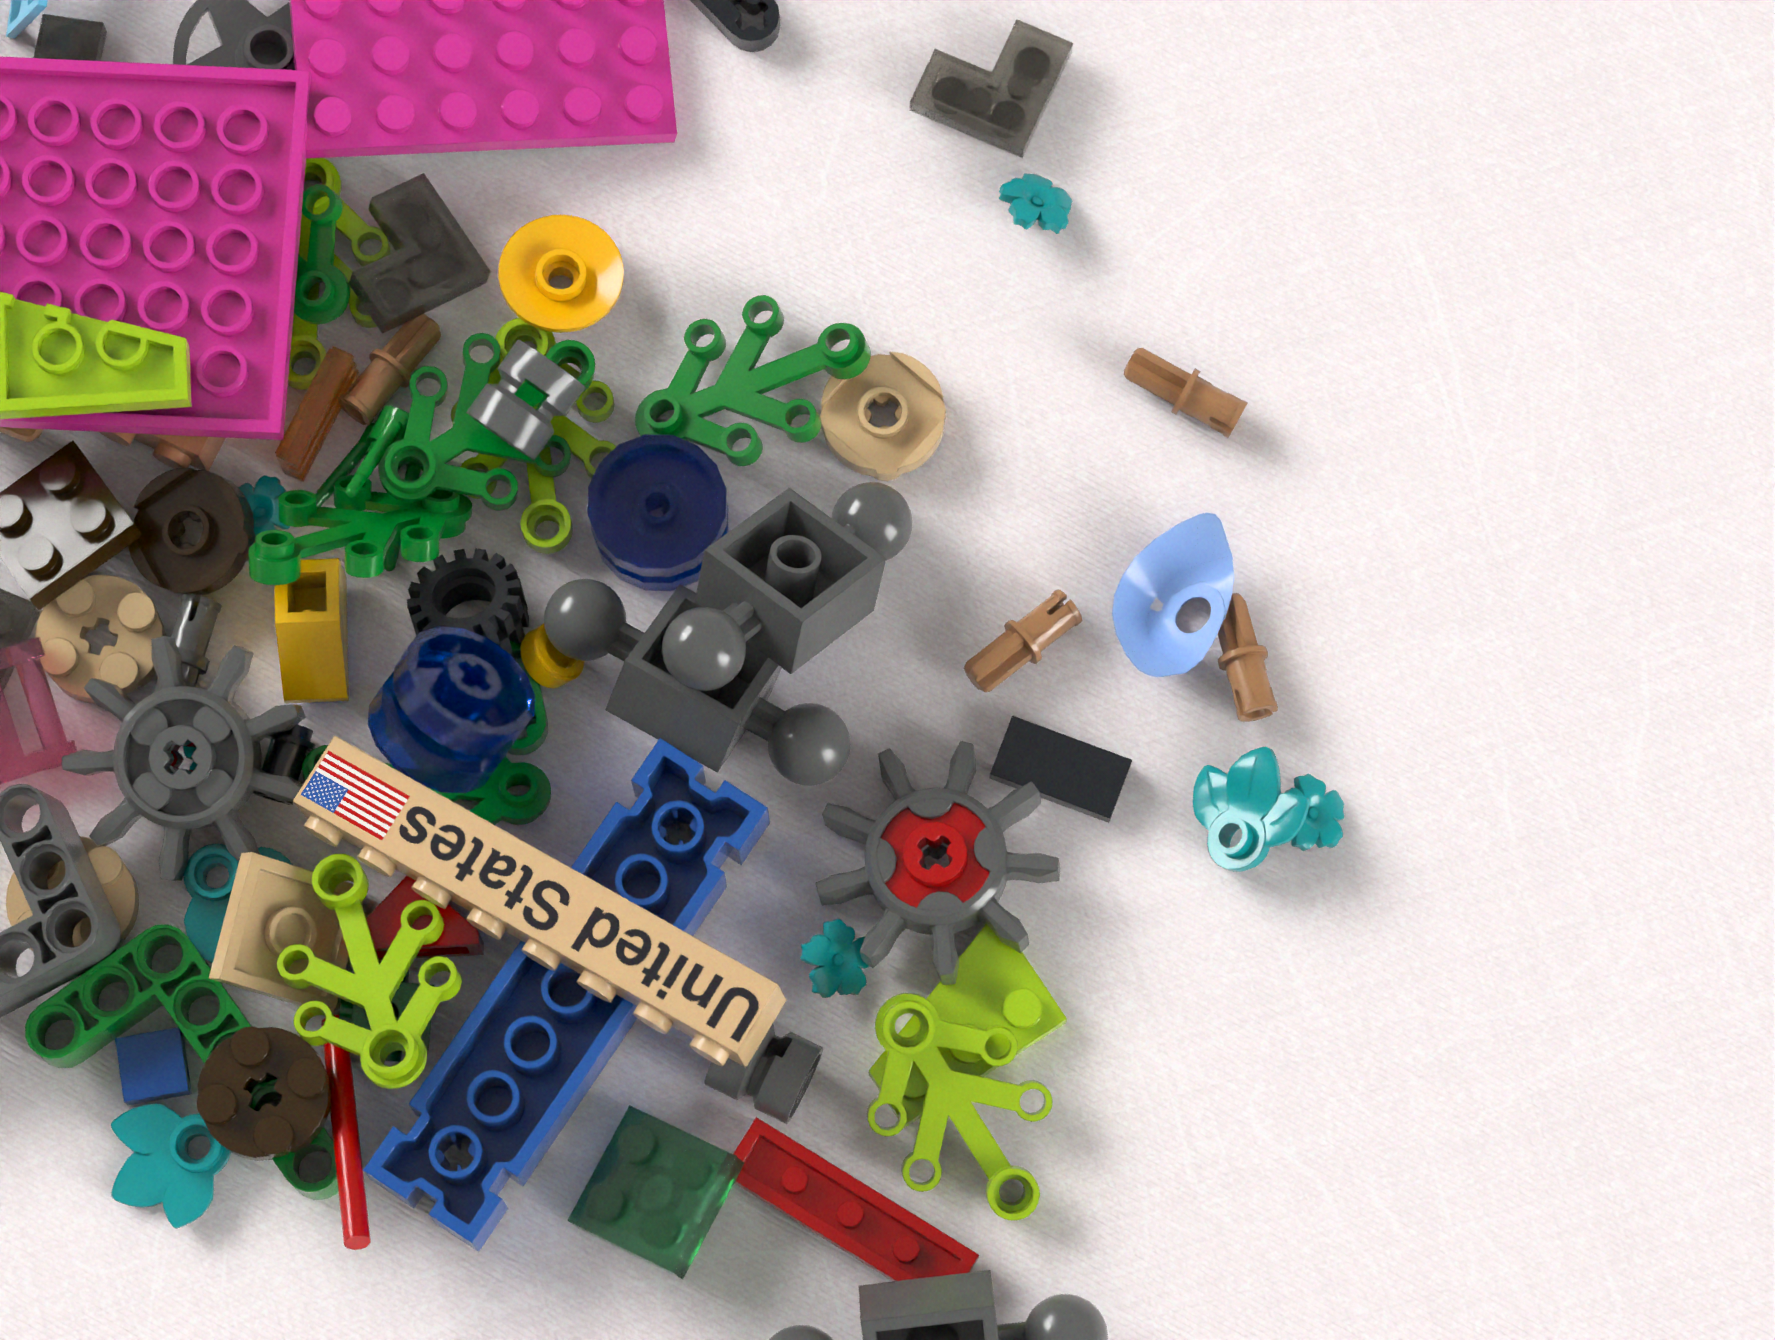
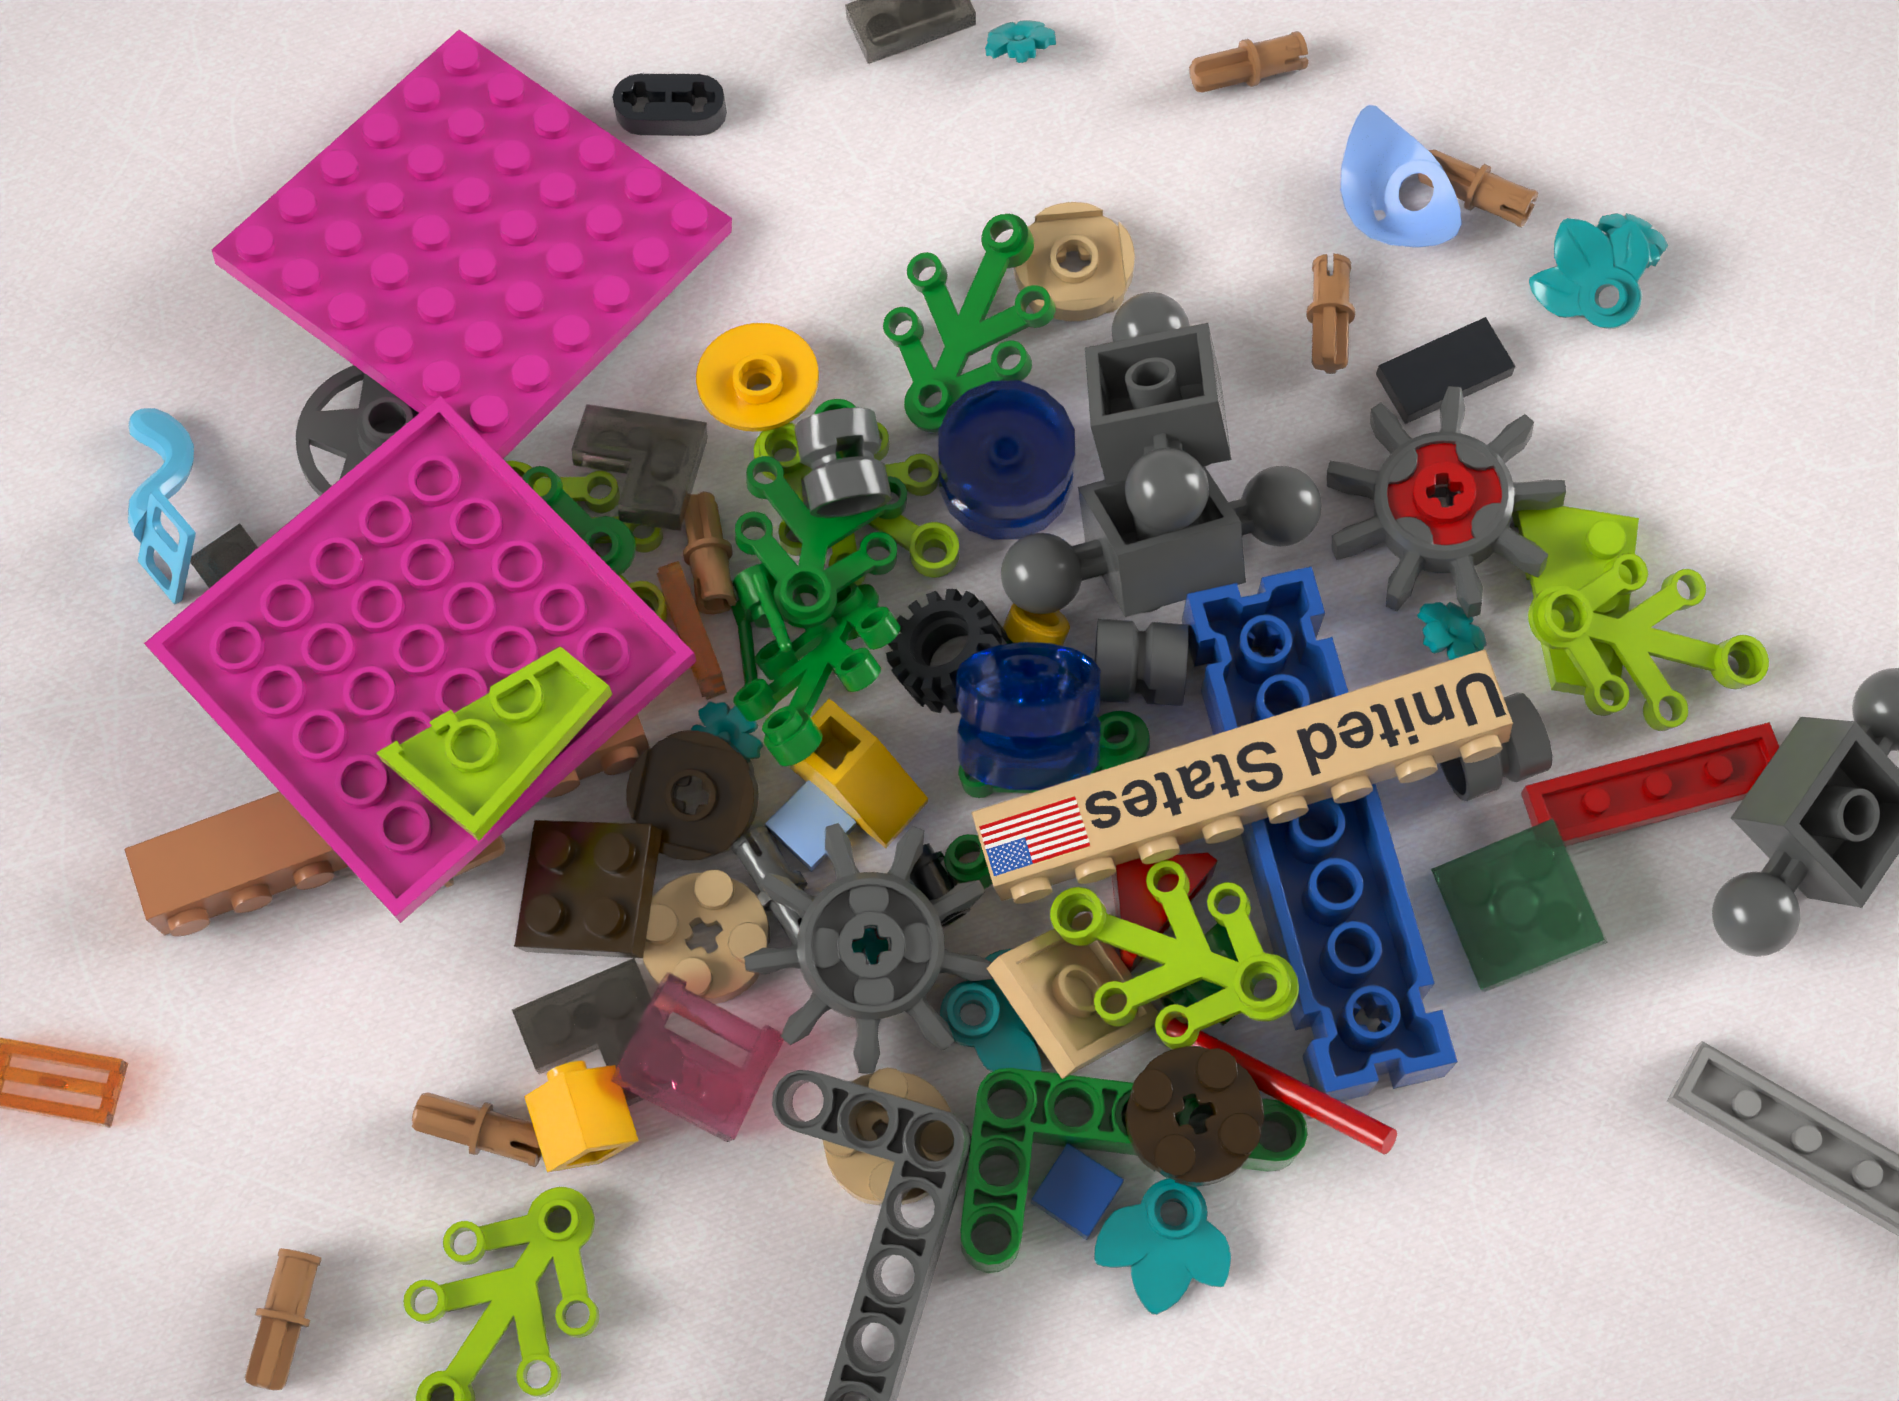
camera: 45 degrees left, 5 degrees down
none -> light blue tile [765,780,856,872]
none -> dark grey wheel [1093,619,1188,706]

